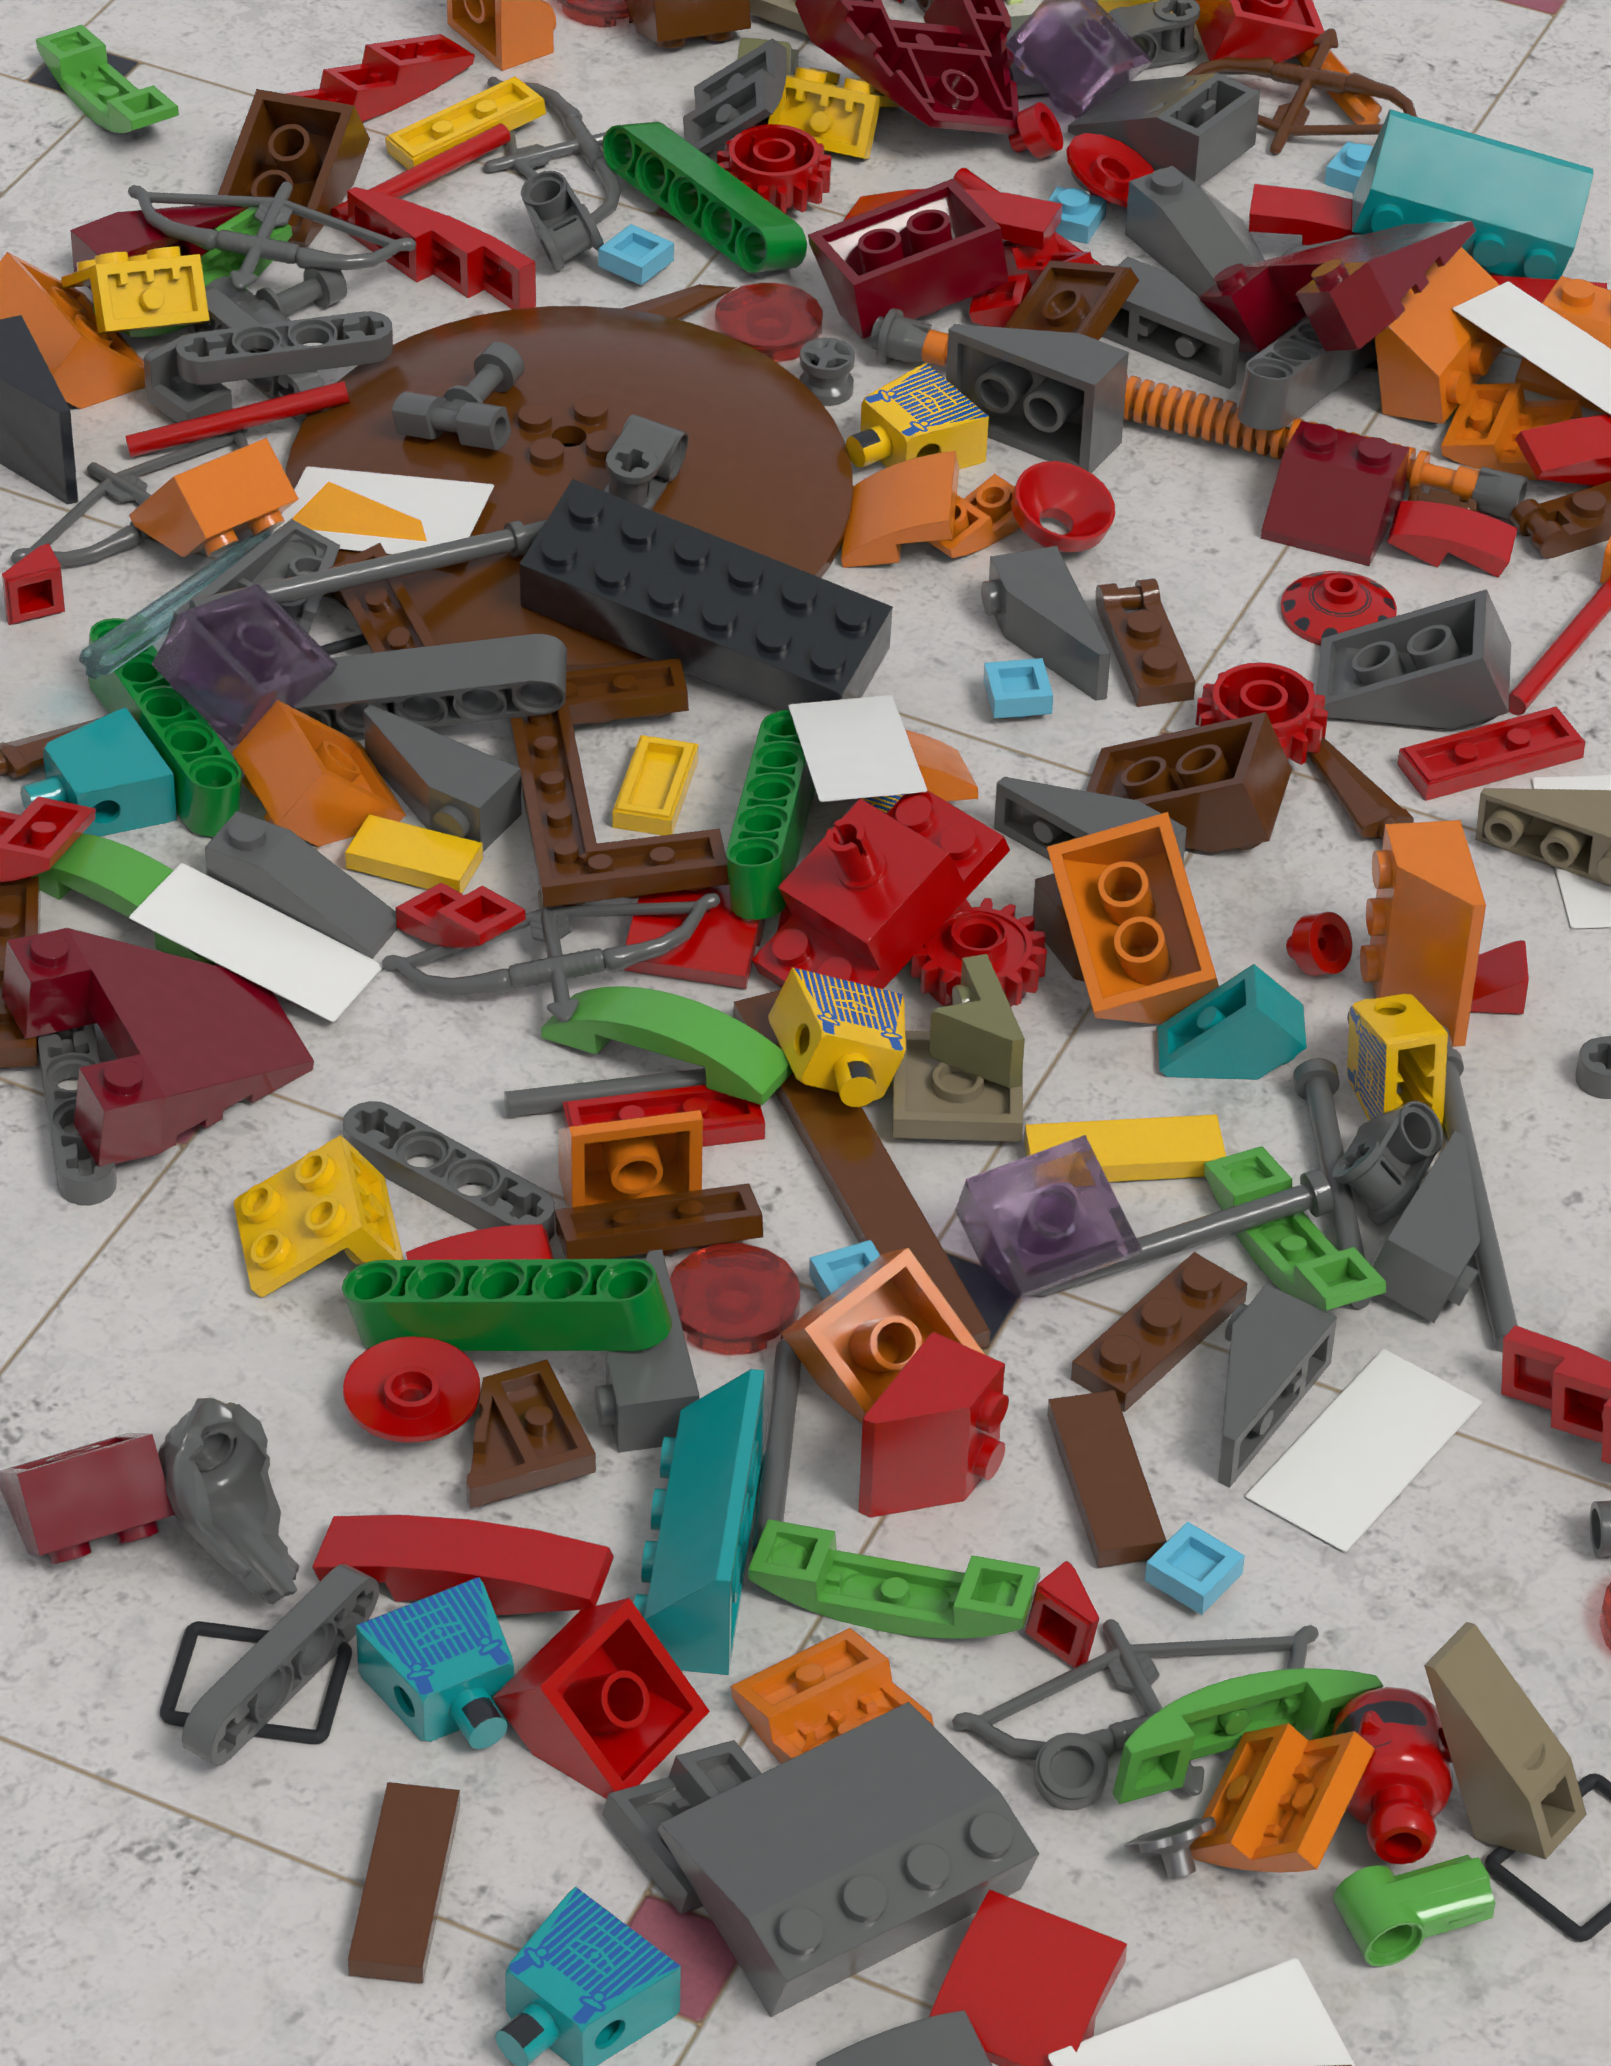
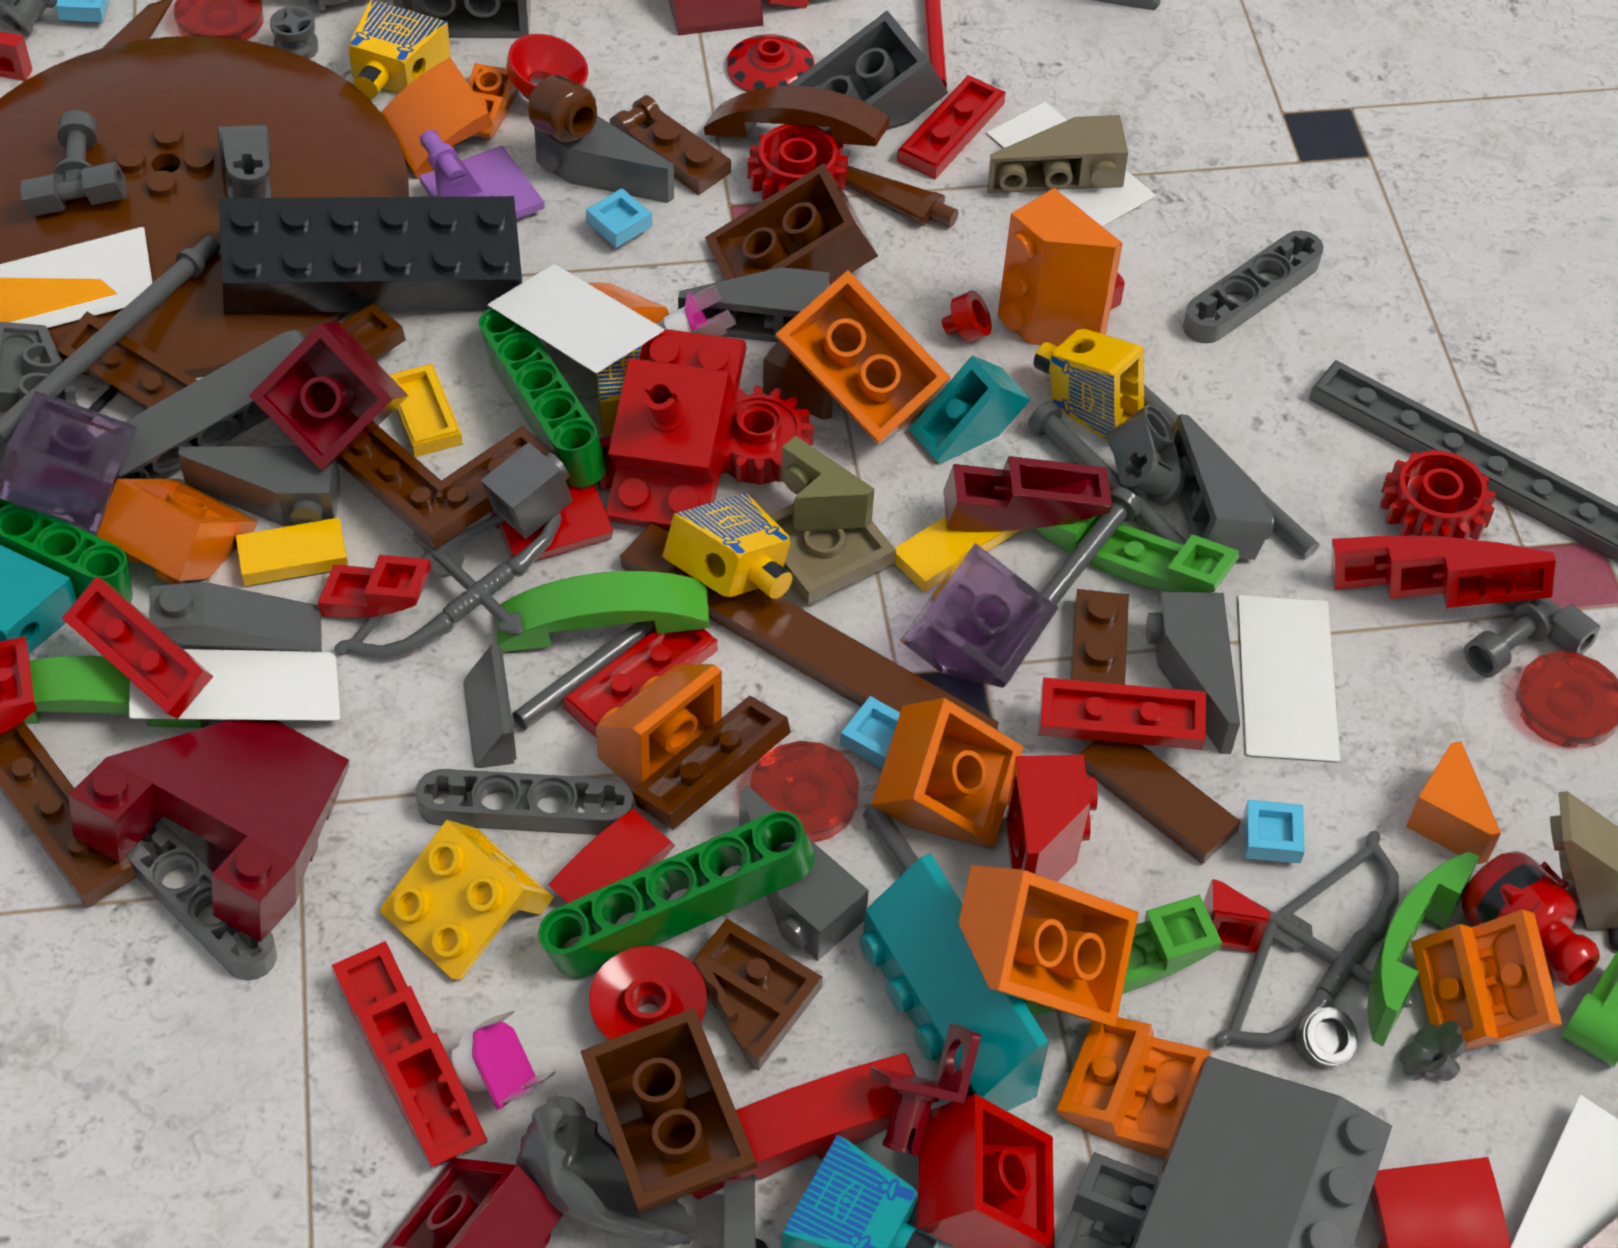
camera: 35 degrees left, 10 degrees up
none -> red plate [62,576,214,719]
none -> dark red slope [249,321,409,471]
none -> red slope [331,941,488,1169]
none -> medium lavender plate [419,129,545,219]
none -> dark pink piece [452,1010,556,1110]
none -> dark grey slope [464,644,517,768]
none -> flat silver brick [481,442,573,539]
none -> reddish brown head [528,75,597,143]
none -> reddish brown slope [580,1008,758,1213]
none -> piece [664,285,736,336]
none -> reddish brown slope [704,86,890,146]
none -> dark red bracket [869,1023,981,1156]
none -> dark red slope [943,456,1112,531]
none -> orange slope [958,865,1139,1027]
none -> red plate [1039,677,1206,750]
none -> orange slope [1406,741,1501,864]

